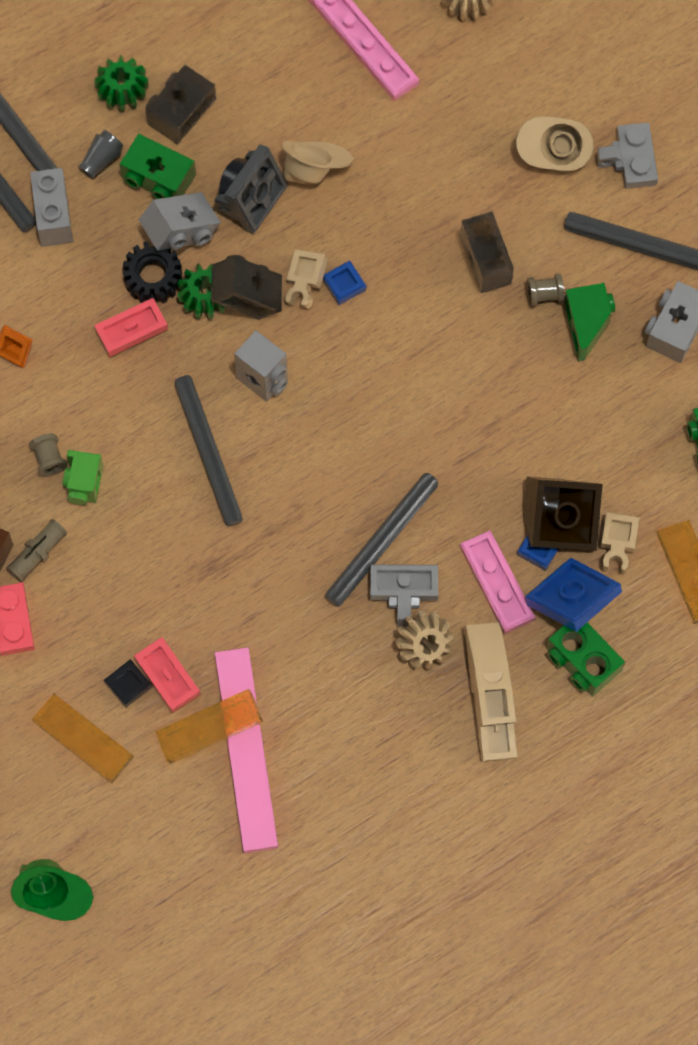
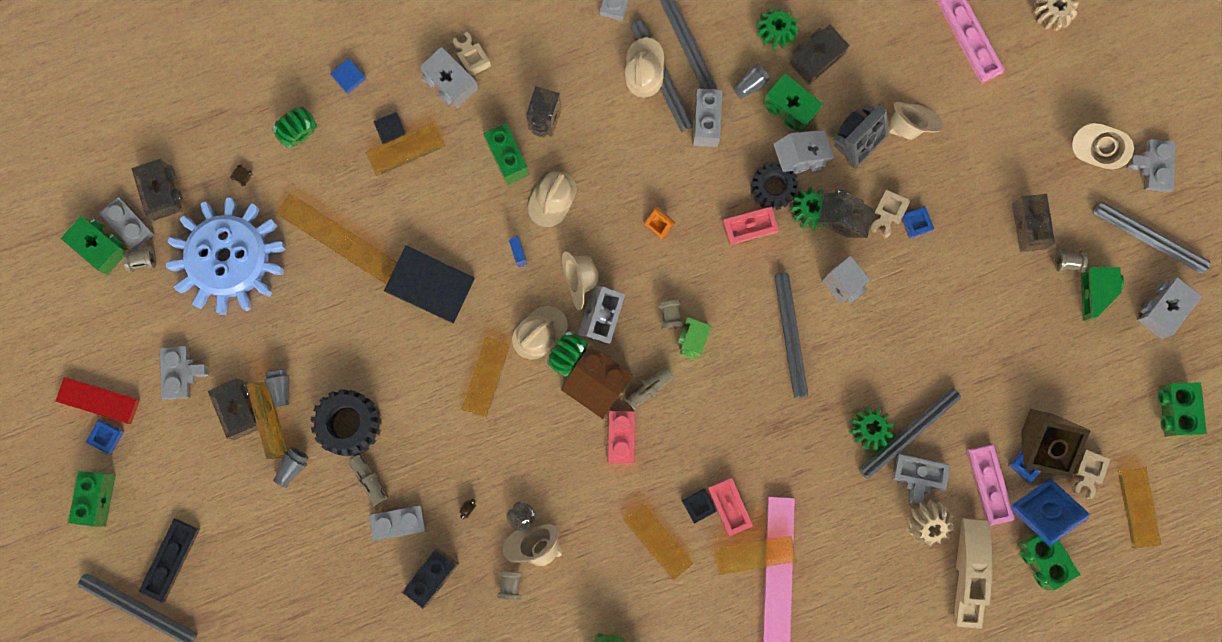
camera: 10 degrees right, 10 degrees up
none -> green gear [849,406,894,450]

